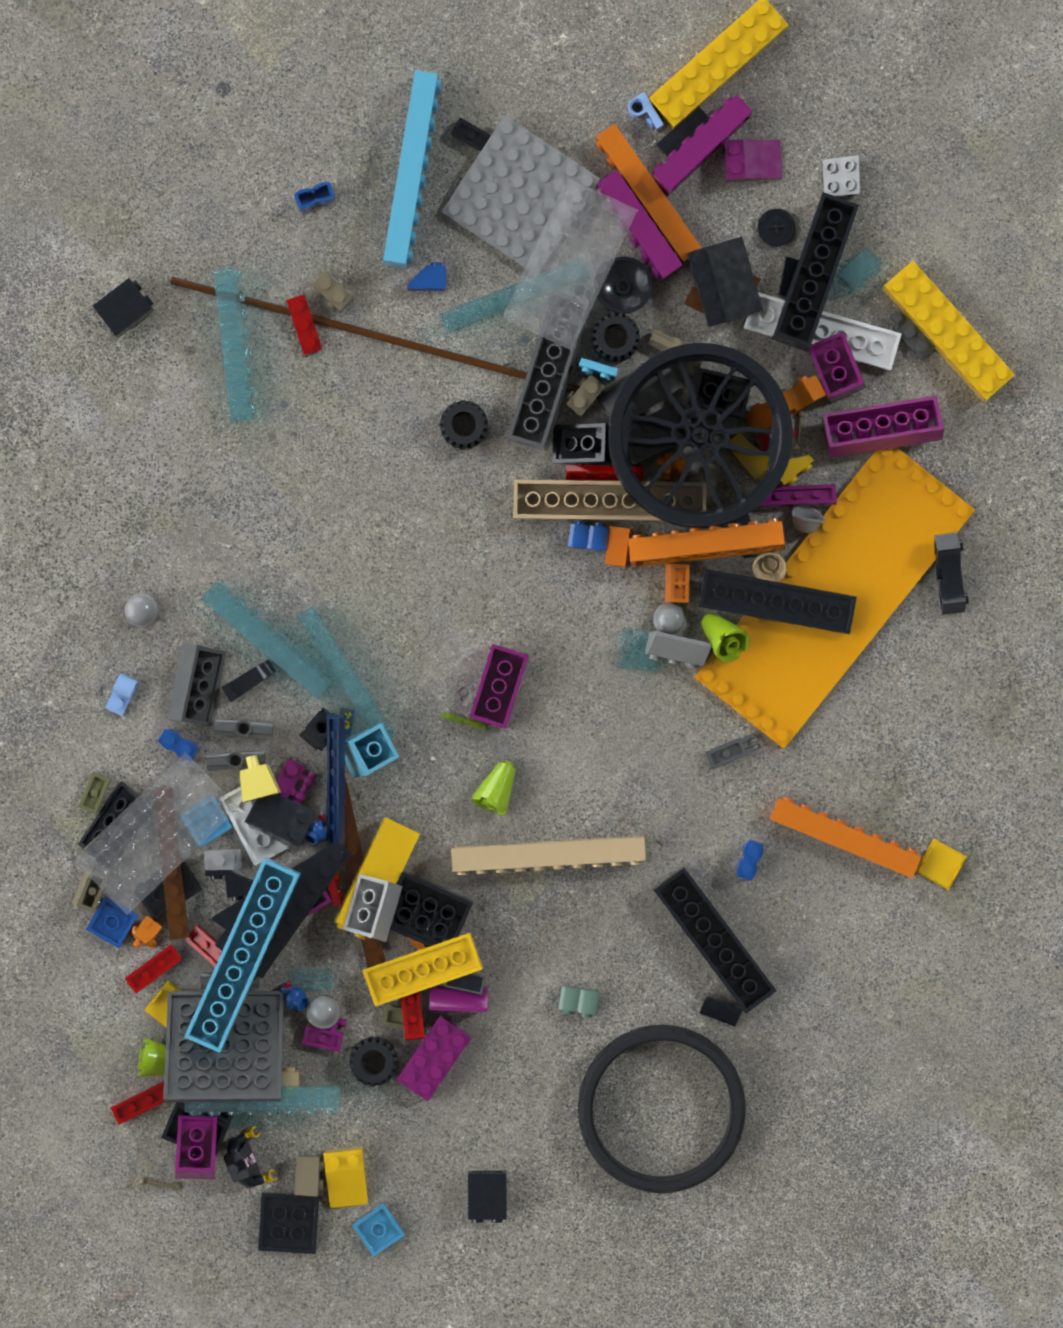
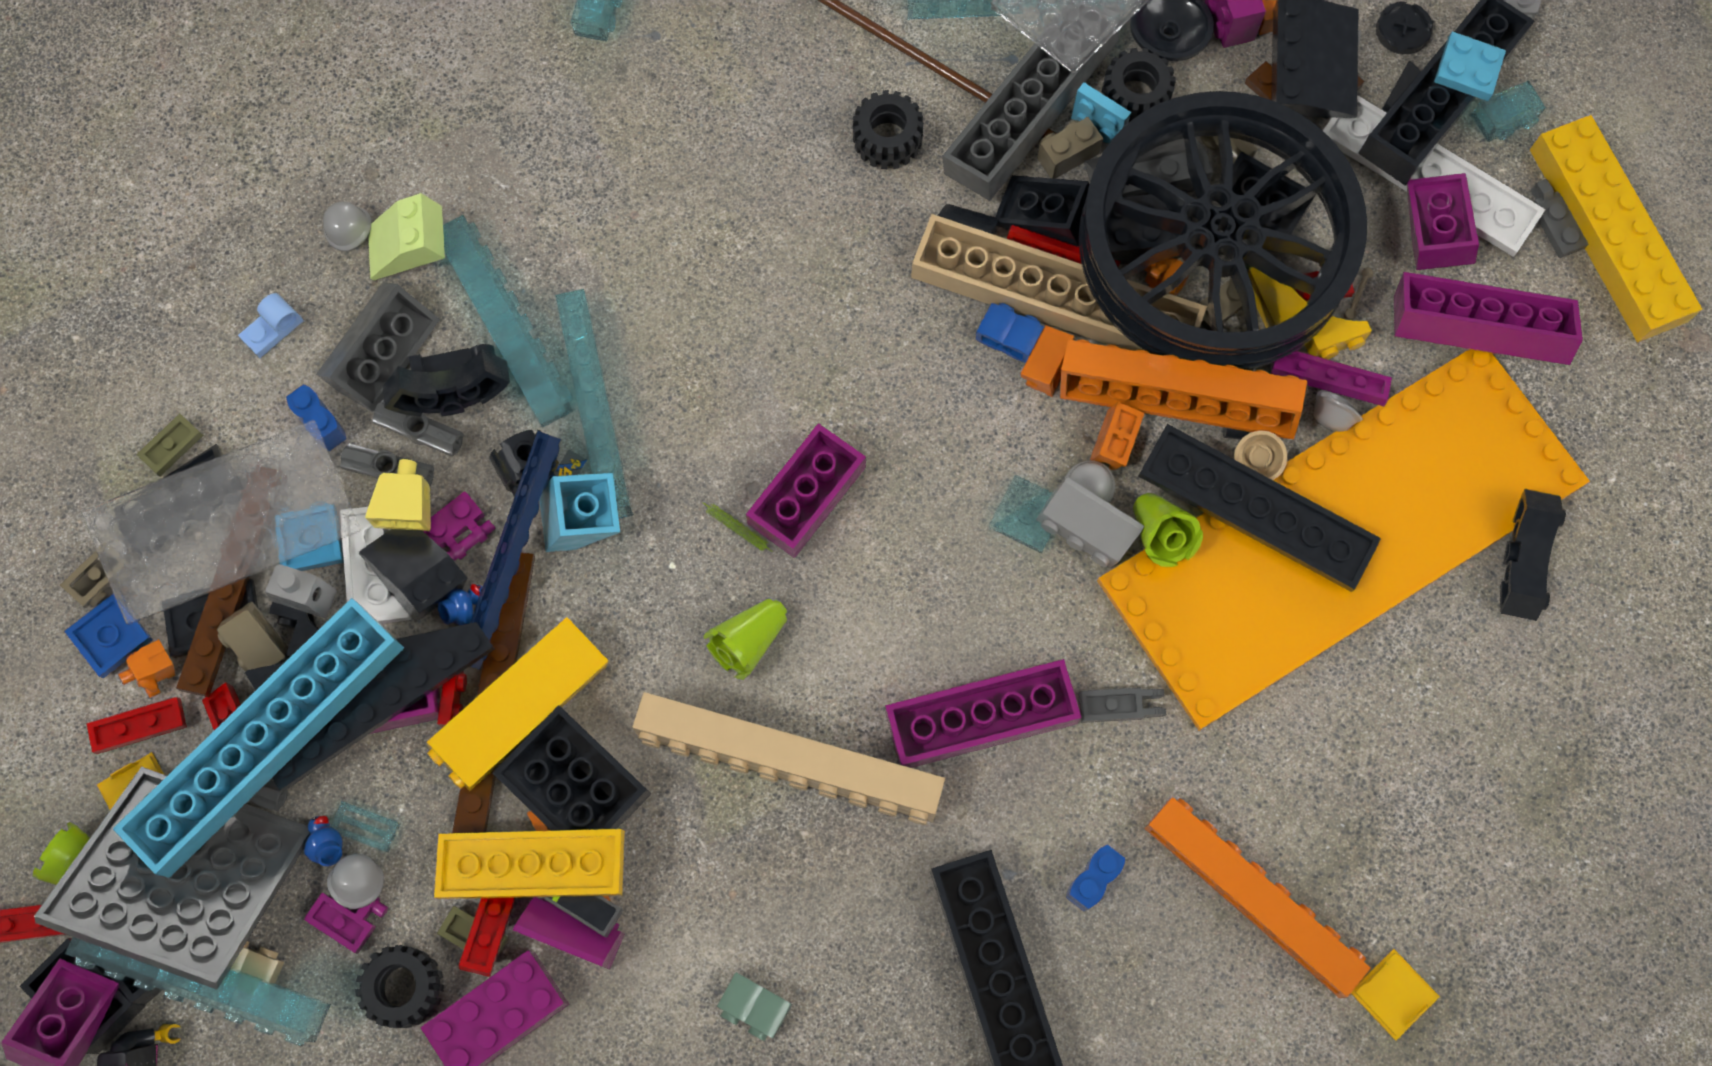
camera: 15 degrees right, 15 degrees down
light grey slope [343,874,402,942] -> none
orange brick [745,375,827,435] -> none
none -> dark tan brick [216,601,288,671]
none -> yellowish green slope [368,193,445,280]
none -> black brick [383,349,510,417]
none -> magenta brick [885,659,1082,768]
none -> black slope [937,204,999,235]
none -> medium azure plate [1434,31,1506,101]

